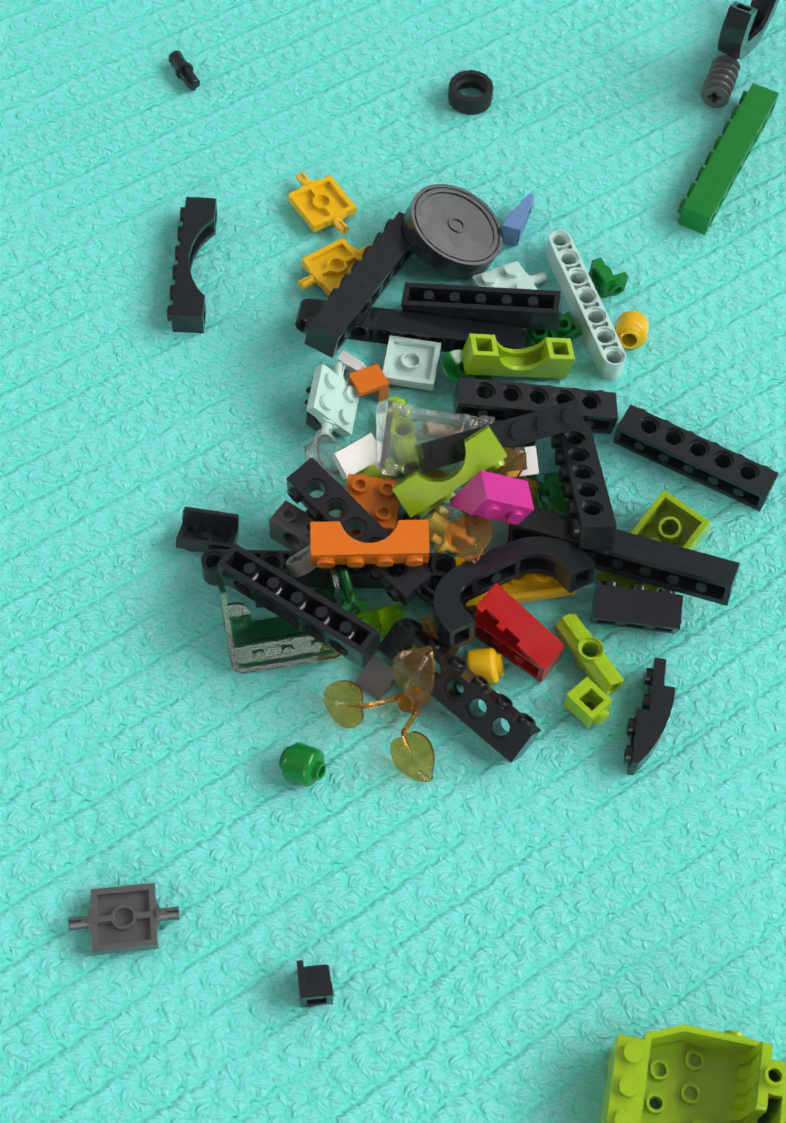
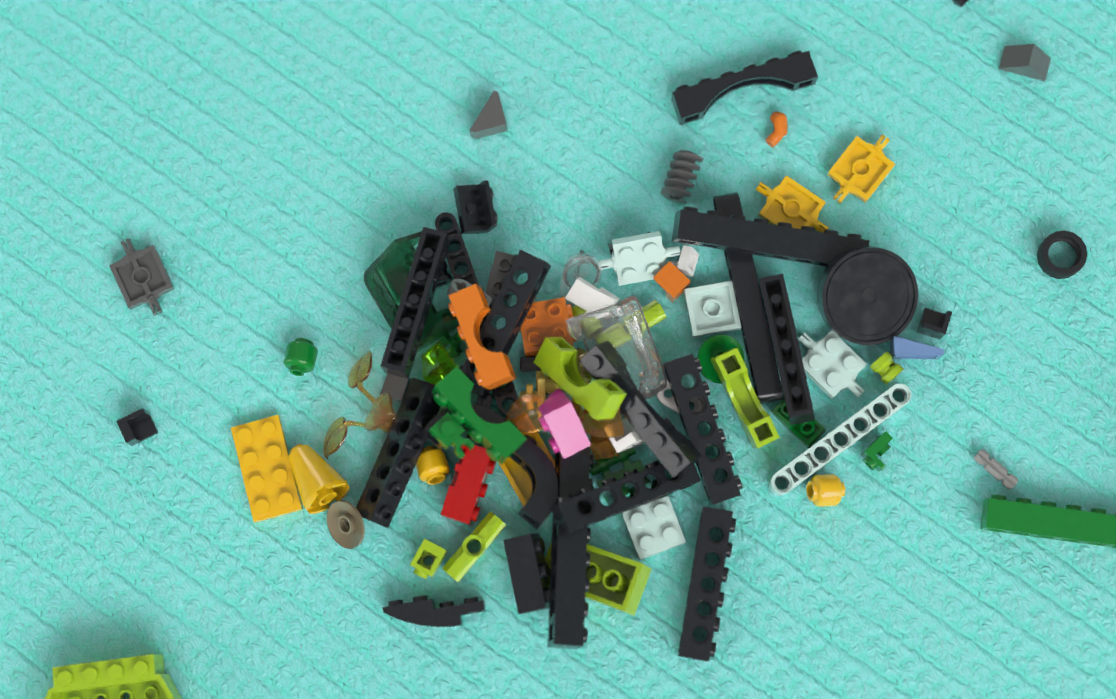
camera: 80 degrees right, 20 degrees up
none -> yellow plate [231,415,303,523]
none -> yellow cone [288,444,350,514]
none -> dark tan dish [327,500,365,549]
none -> green plate [429,413,474,459]
none -> green arch [432,366,527,465]
none -> dark grey slope [470,91,508,140]
none -> light aqua plate [622,496,686,560]
none -> dark grey piece [661,150,703,204]
none -> orange arm [765,111,788,148]
none -> lime wheel [870,351,904,385]
none -> black panel [917,308,952,340]
none -> light grey axle [974,449,1018,489]
none -> dark grey slope [999,44,1051,82]

